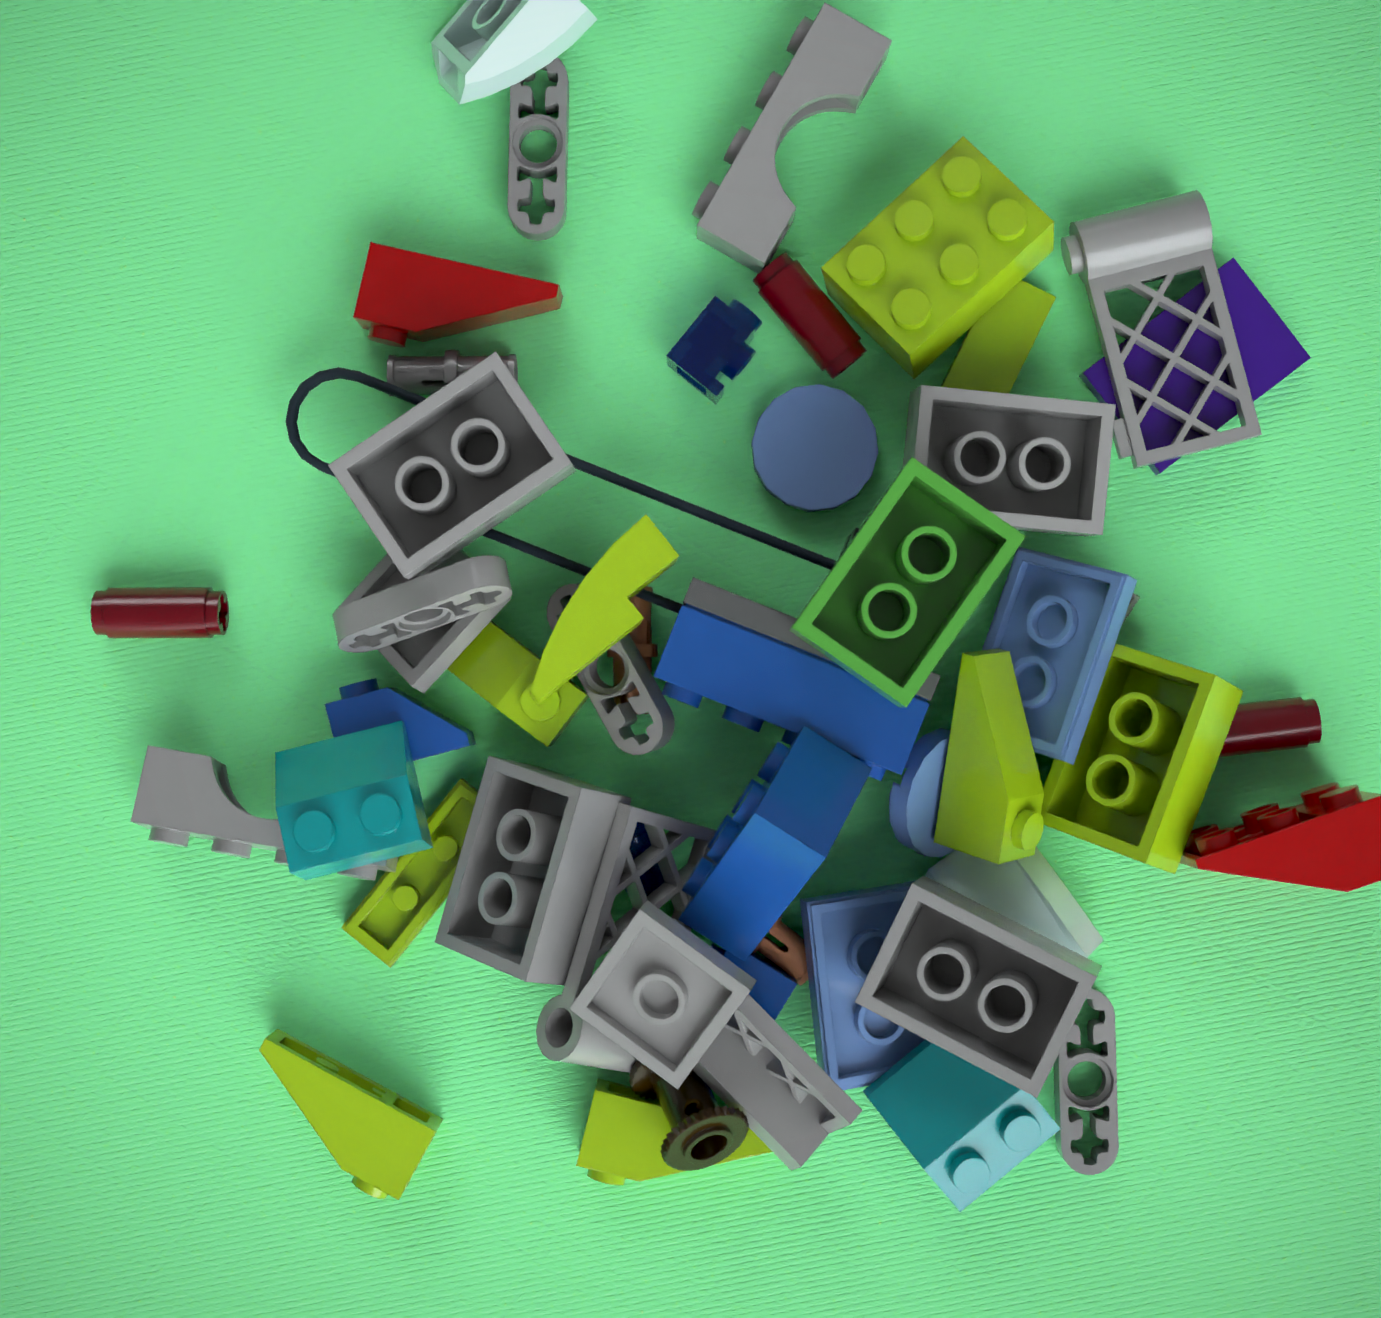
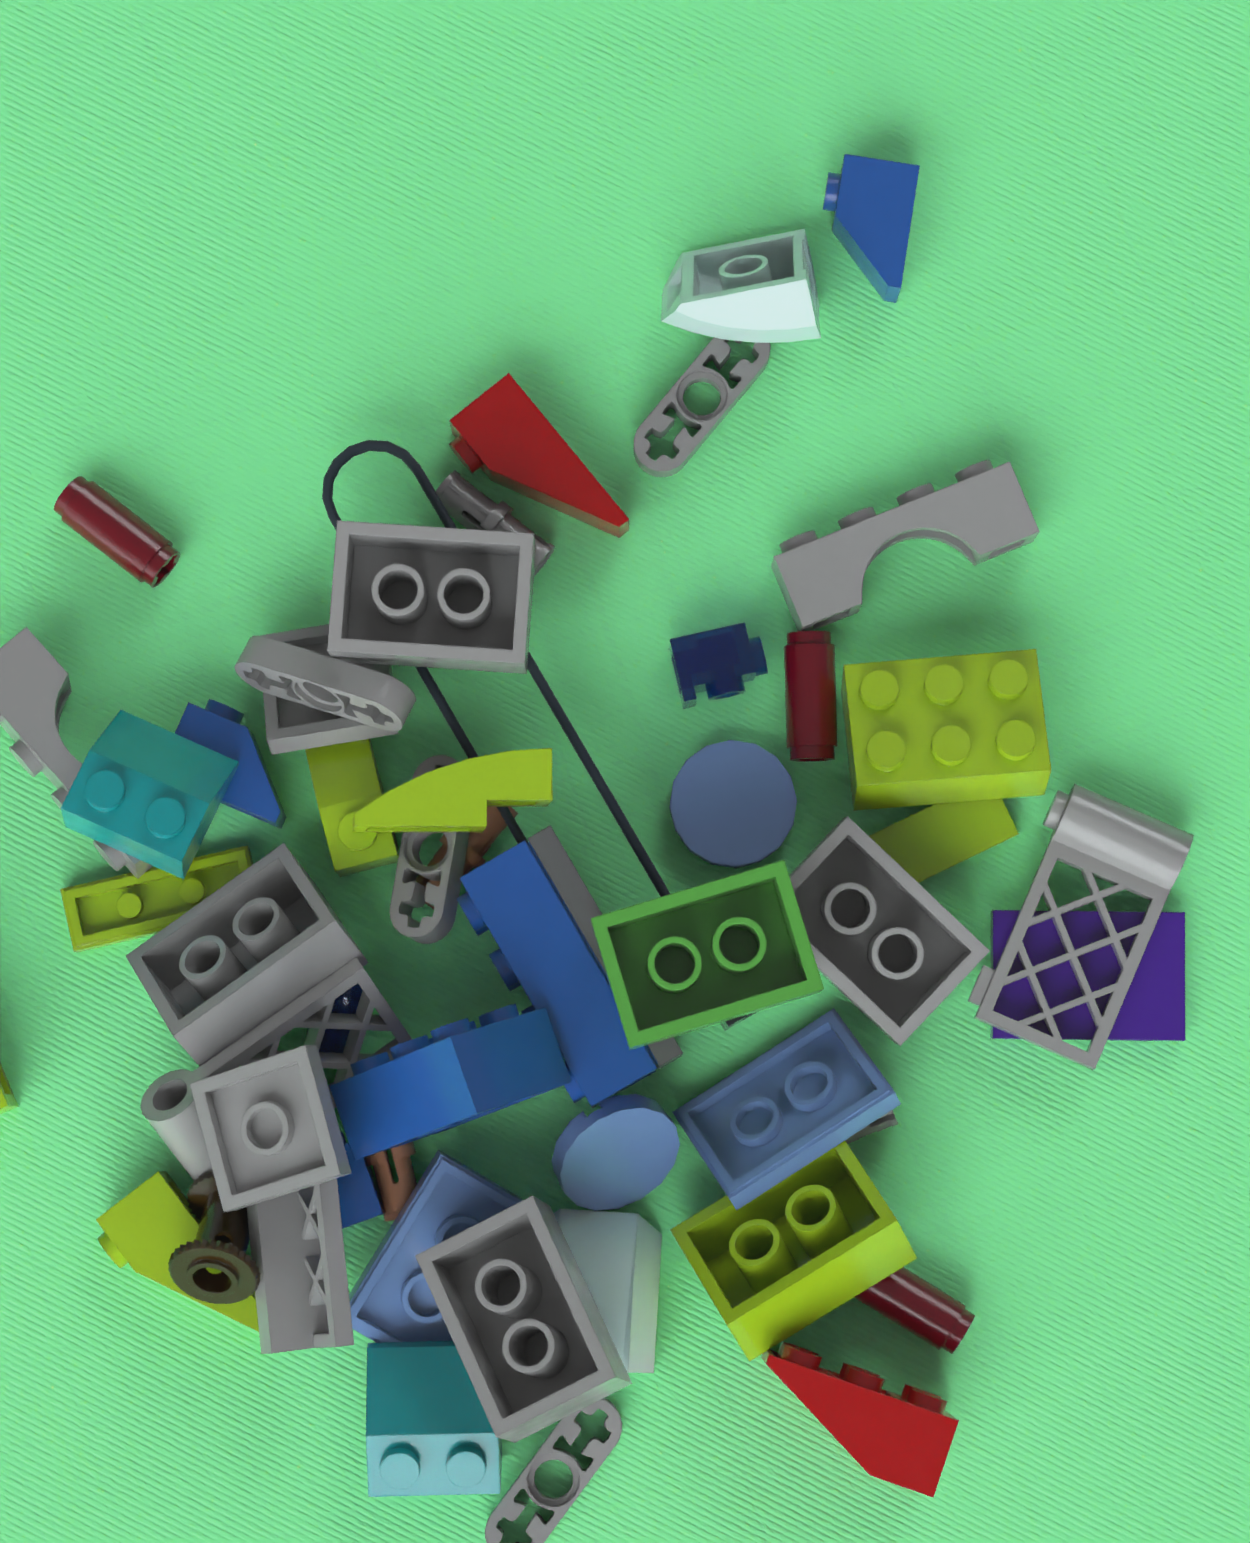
camera: 35 degrees right, 5 degrees down
lime slope [934,648,1044,865] -> none

